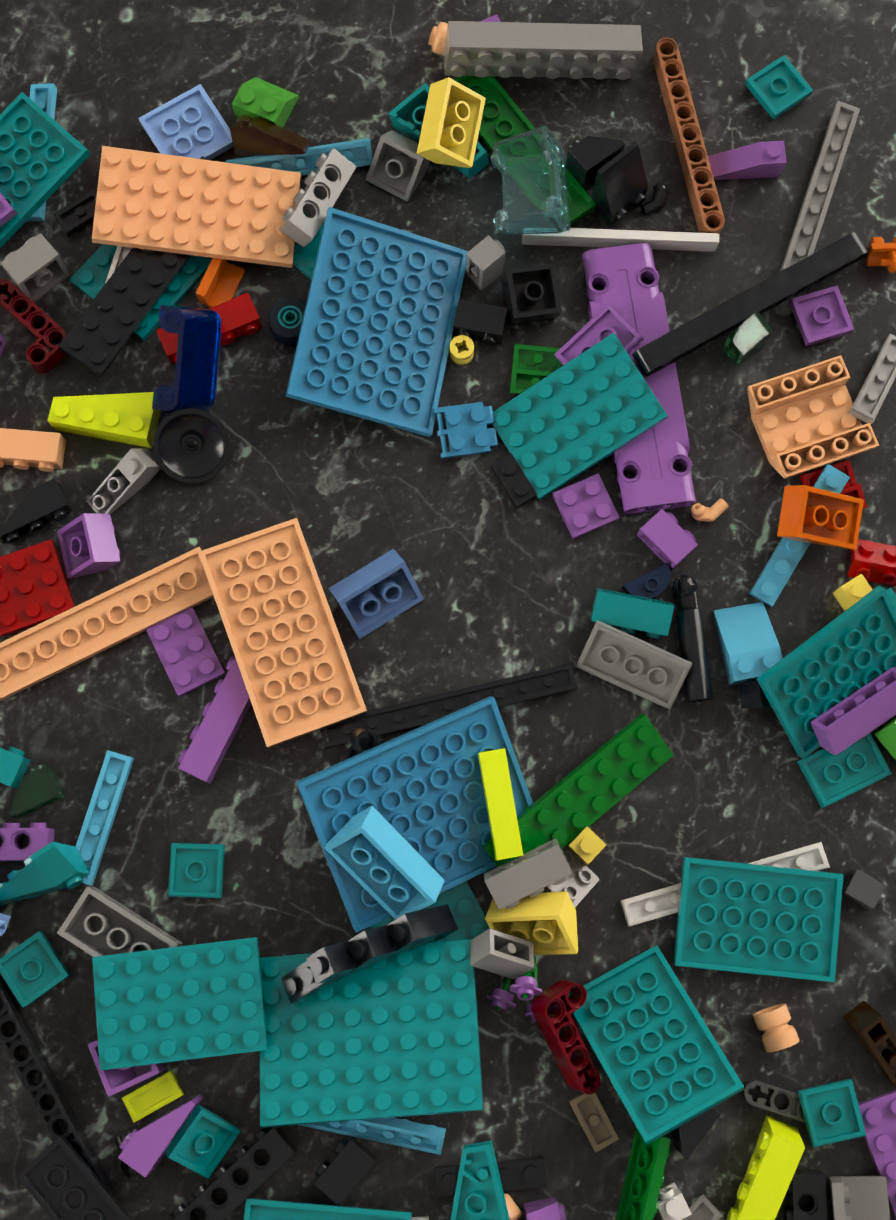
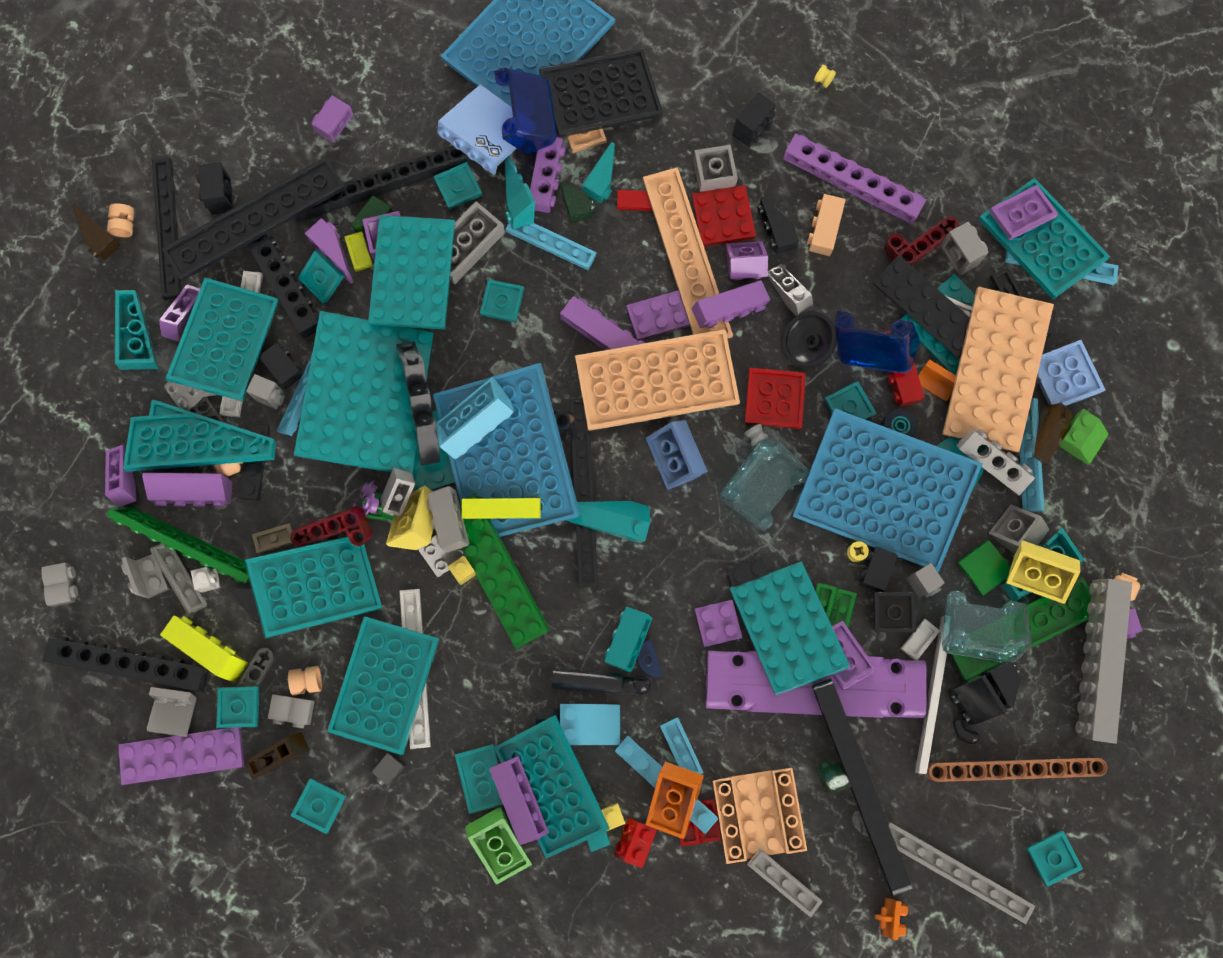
camera: 100 degrees right, 0 degrees up
neon yellow wedge [47,392,163,448] -> none
dark azure plate [433,402,498,459] -> none
light grey tile [576,620,692,710] -> none
medium lavender brick [637,509,698,570] -> none
light nougat arm [691,498,729,522] -> none
medium lavender slope [708,141,787,180] -> none
medium lavender plate [789,285,854,347] -> none
none -> light grey brick [246,374,285,410]
none -> light grey brick [268,694,315,728]
none -> dark green slope [351,196,393,233]
none -> teal wedge [567,501,650,543]
none -> red tile [617,190,652,211]
none -> medium azure plate [660,718,704,774]
none -> medium lavender brick [691,280,770,328]
none -> clear light blue windscreen [719,440,810,531]
none -> red plate [744,368,806,429]
none -> light grey wheel [744,424,768,447]
none -> teal plate [824,381,877,420]
none -> white tile [900,619,940,660]
none -> green slope [957,540,1010,596]

